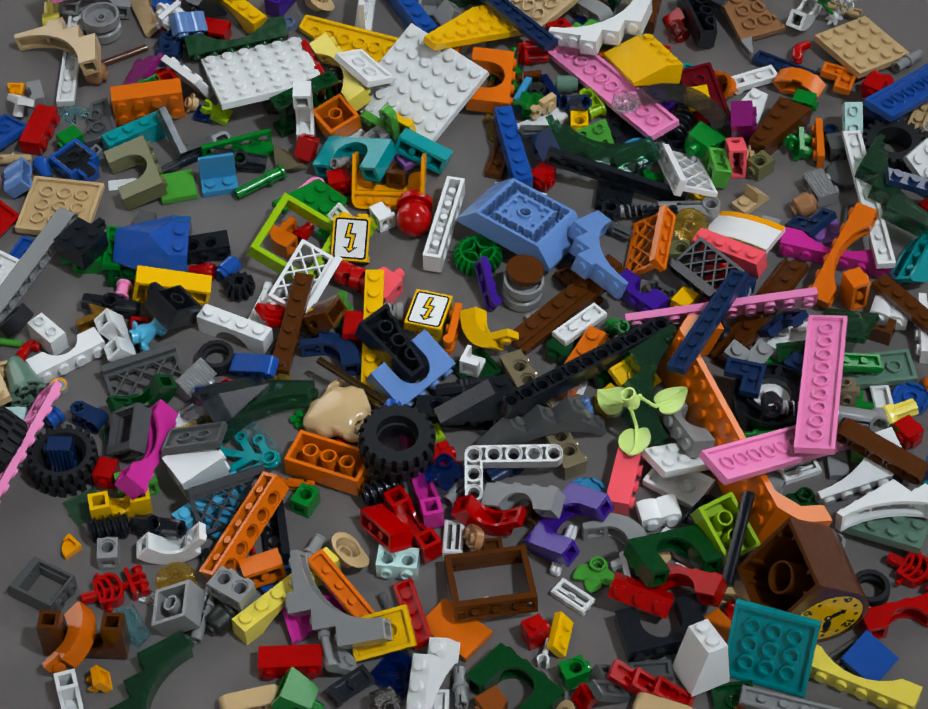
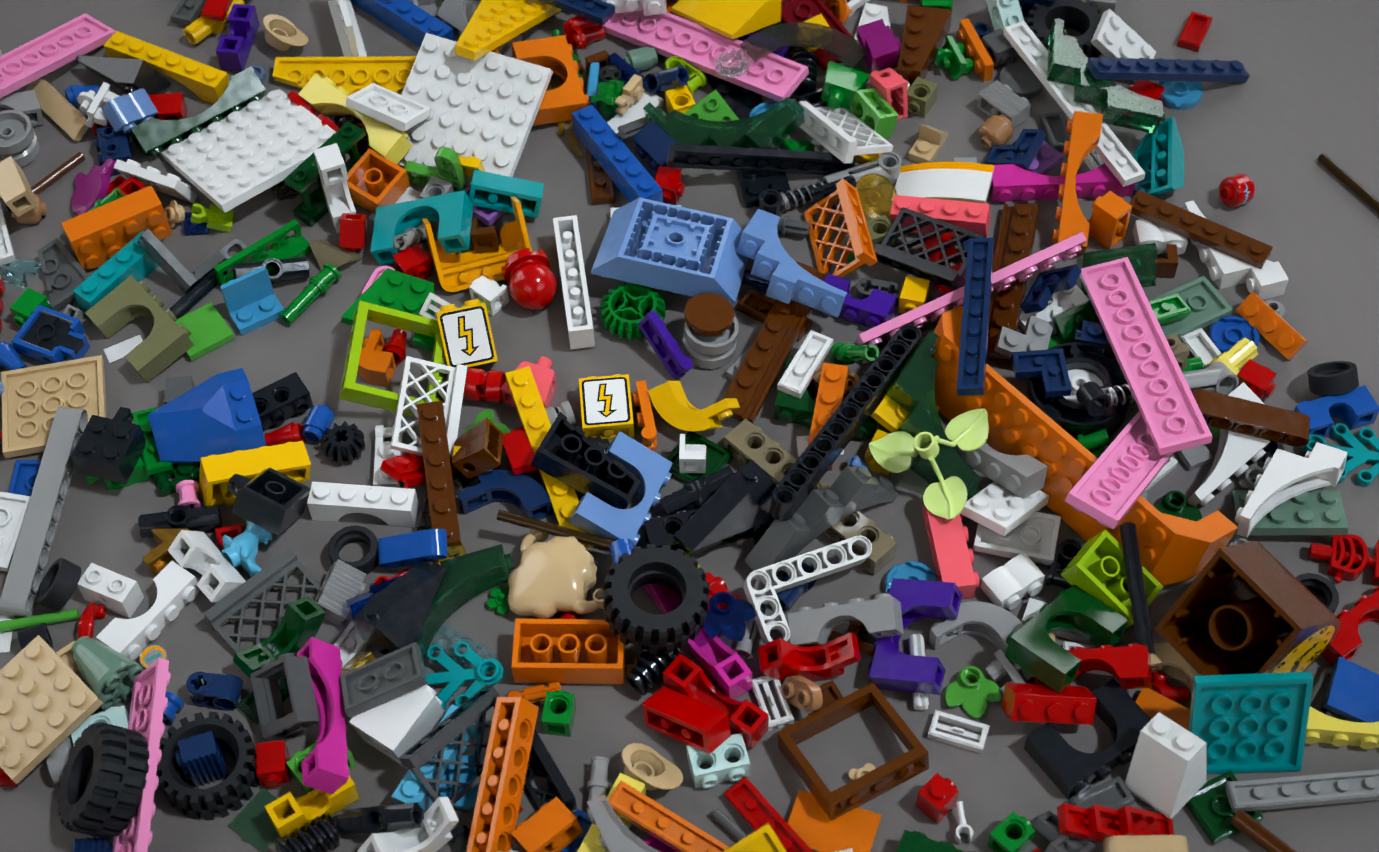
camera: 20 degrees left, 5 degrees up
yellow plate [546,611,574,659] -> none

